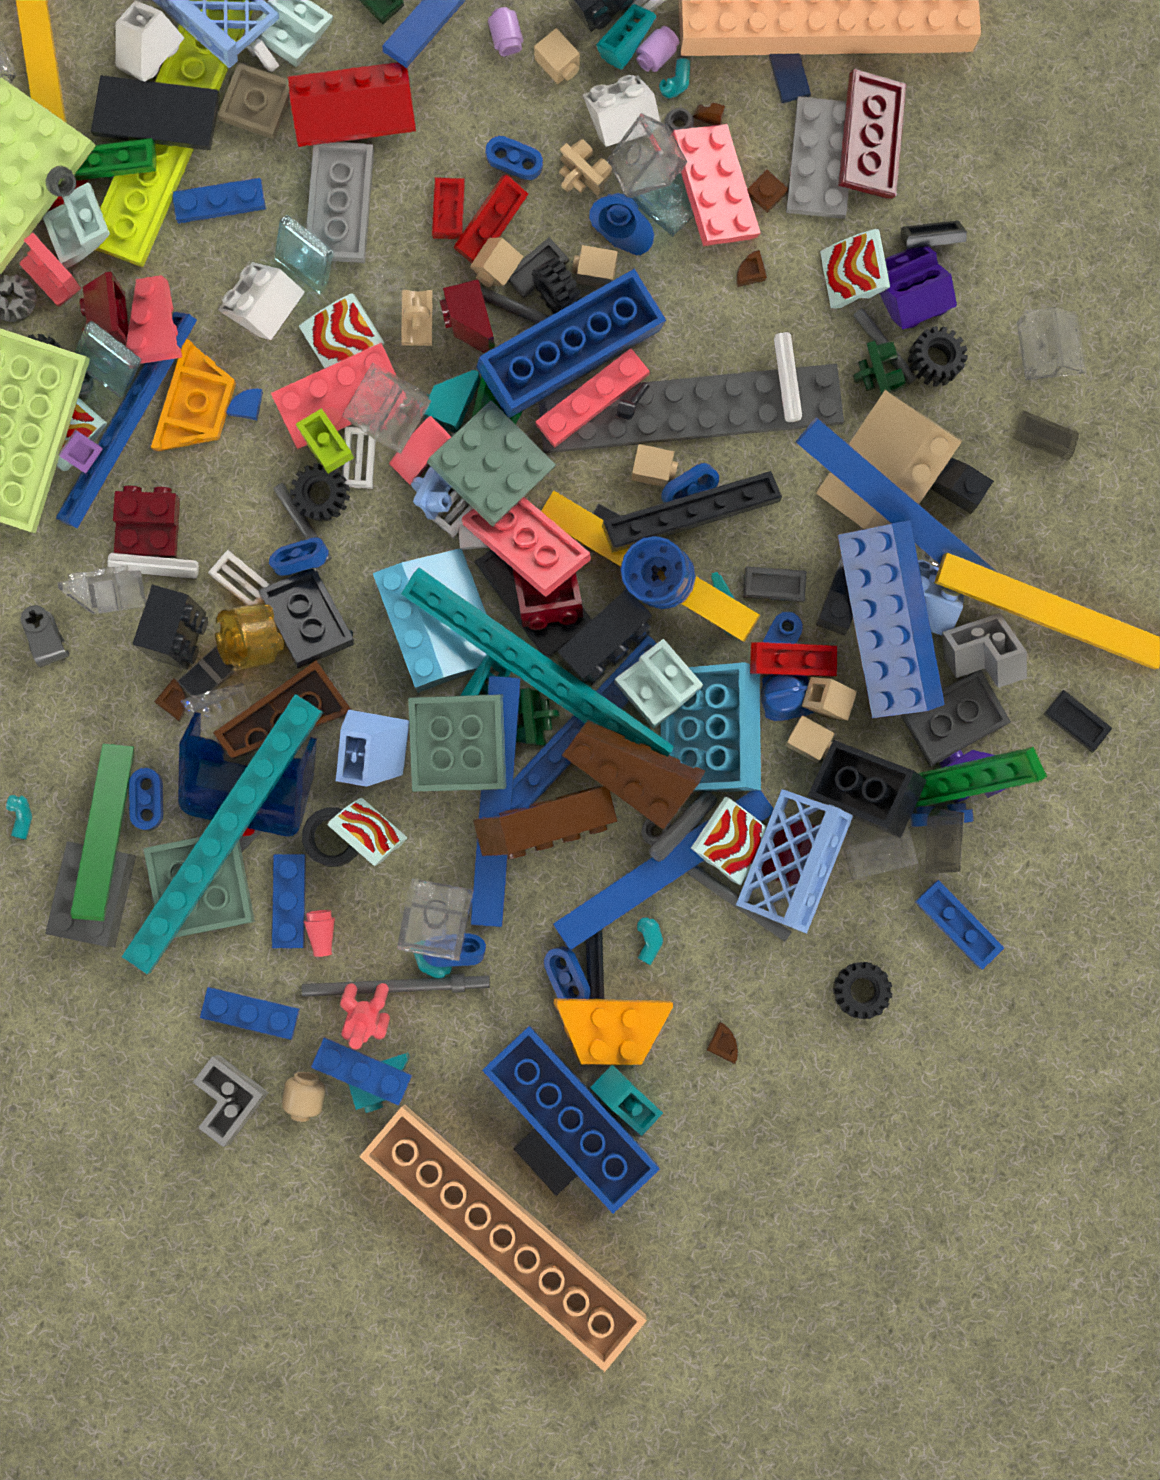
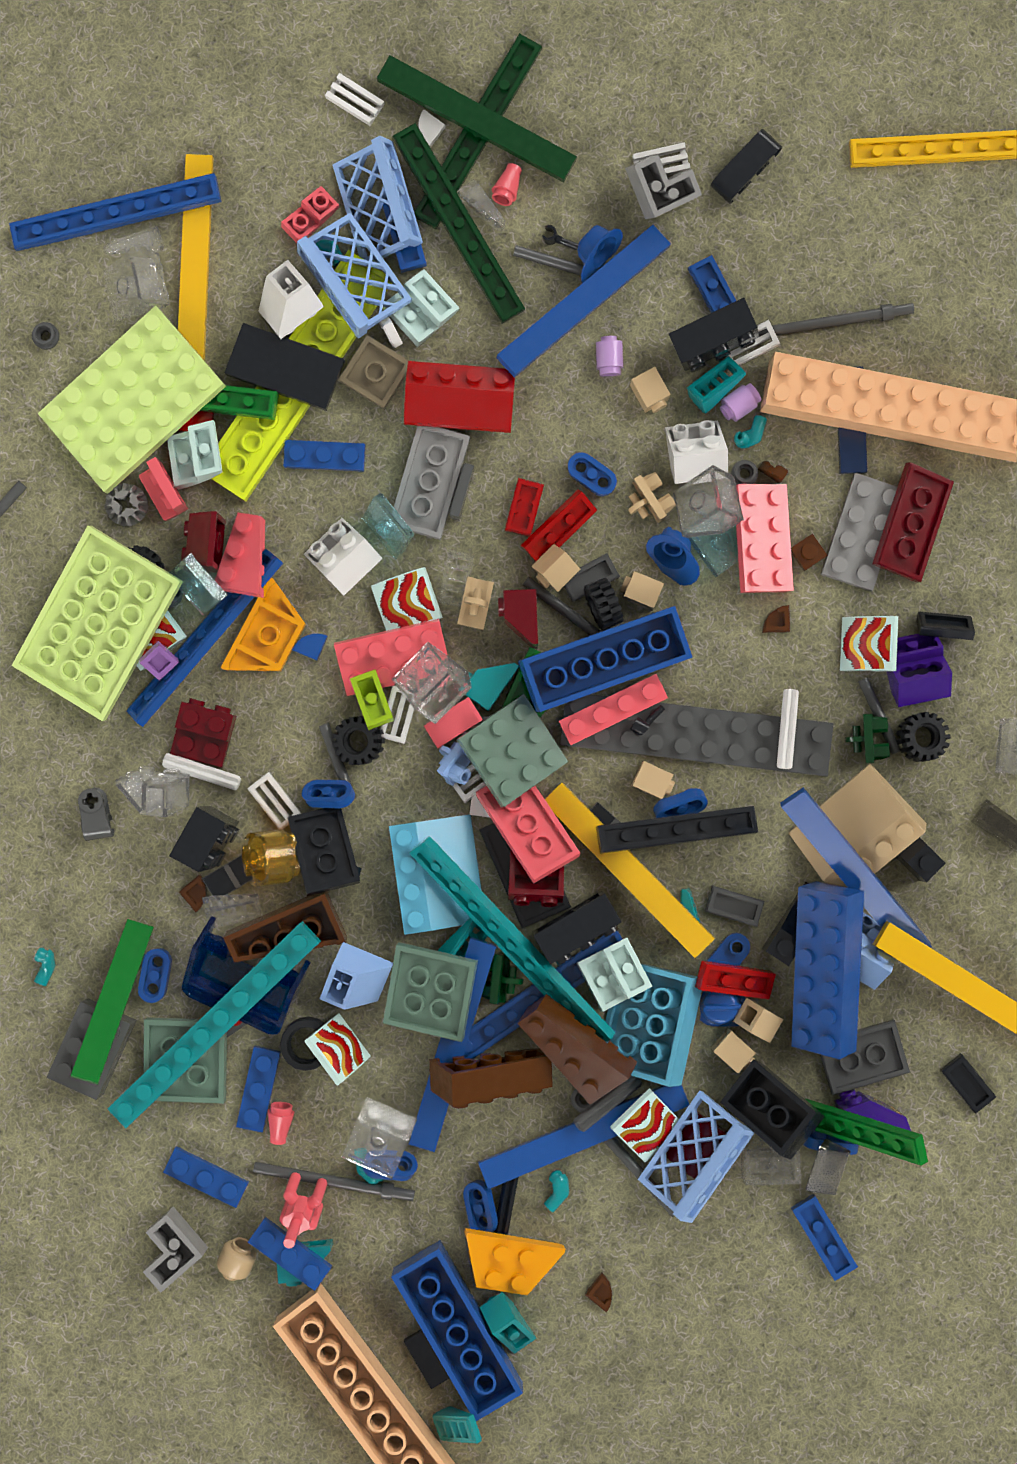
camera: 15 degrees right, 5 degrees up
dark grey plate [46,166,76,197] -> none
blue wheel [621,536,696,609] -> none
black tyre [833,962,893,1019] -> none
light grey brick [942,613,1027,688] -> none
none -> teal slope [432,1406,482,1444]
none -> dark grey tile [449,463,474,521]

